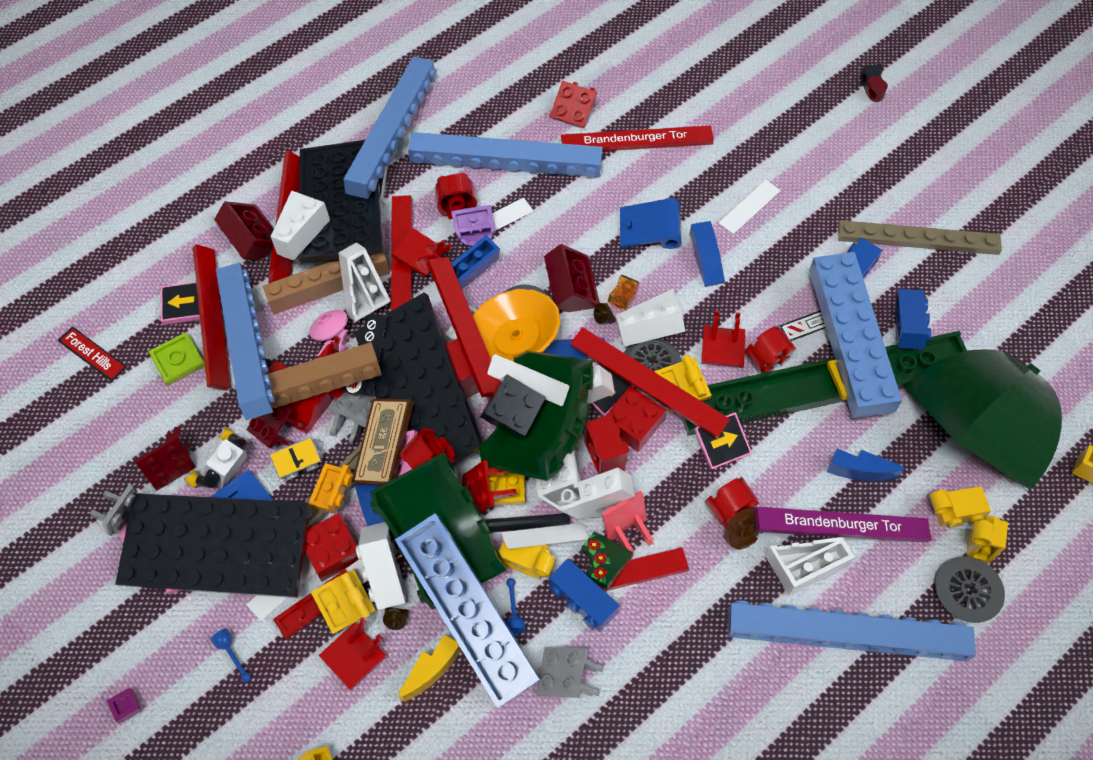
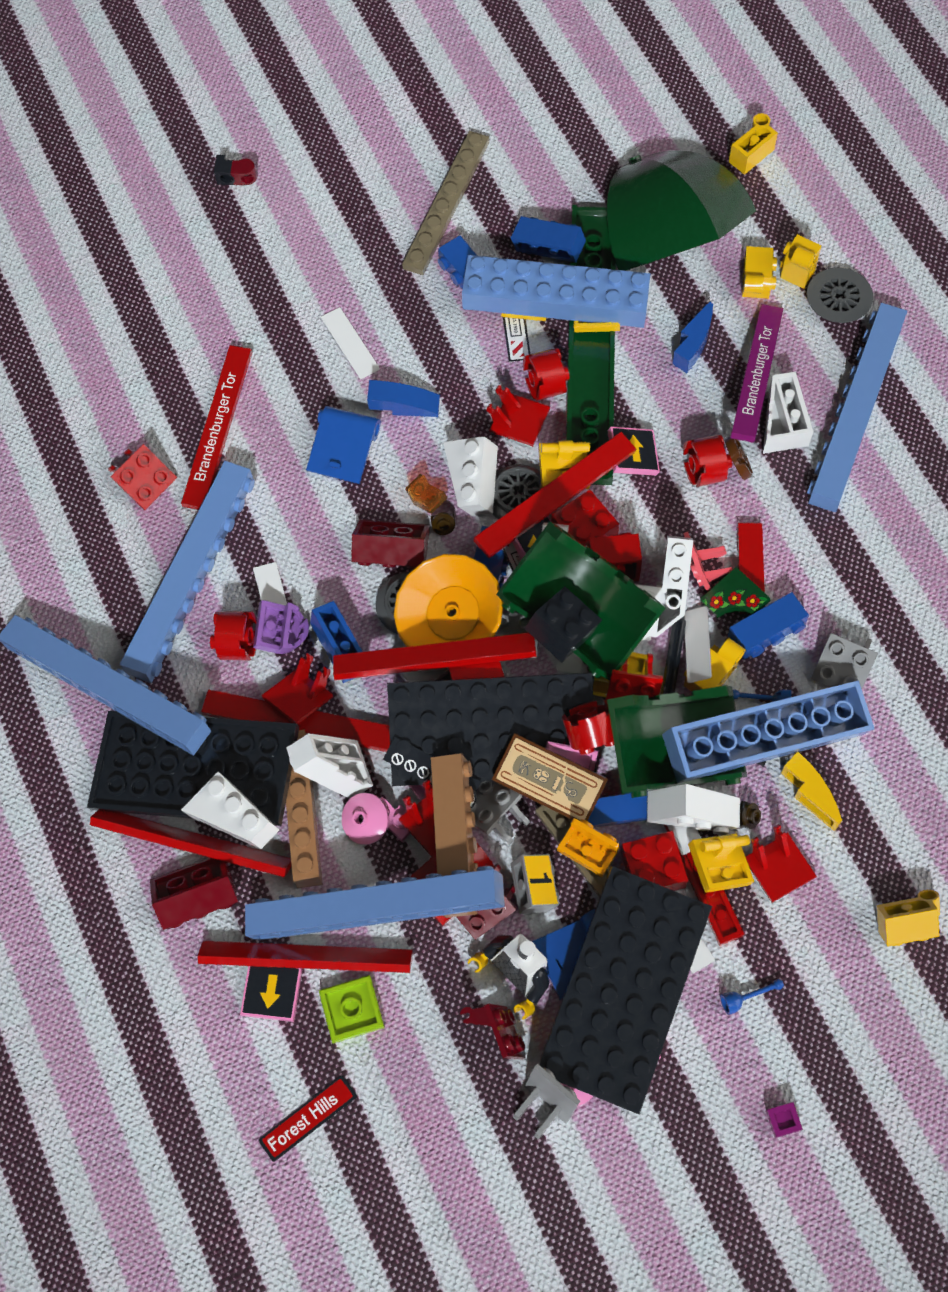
camera: 70 degrees left, 5 degrees up
white sticker [488,354,569,406] -> none

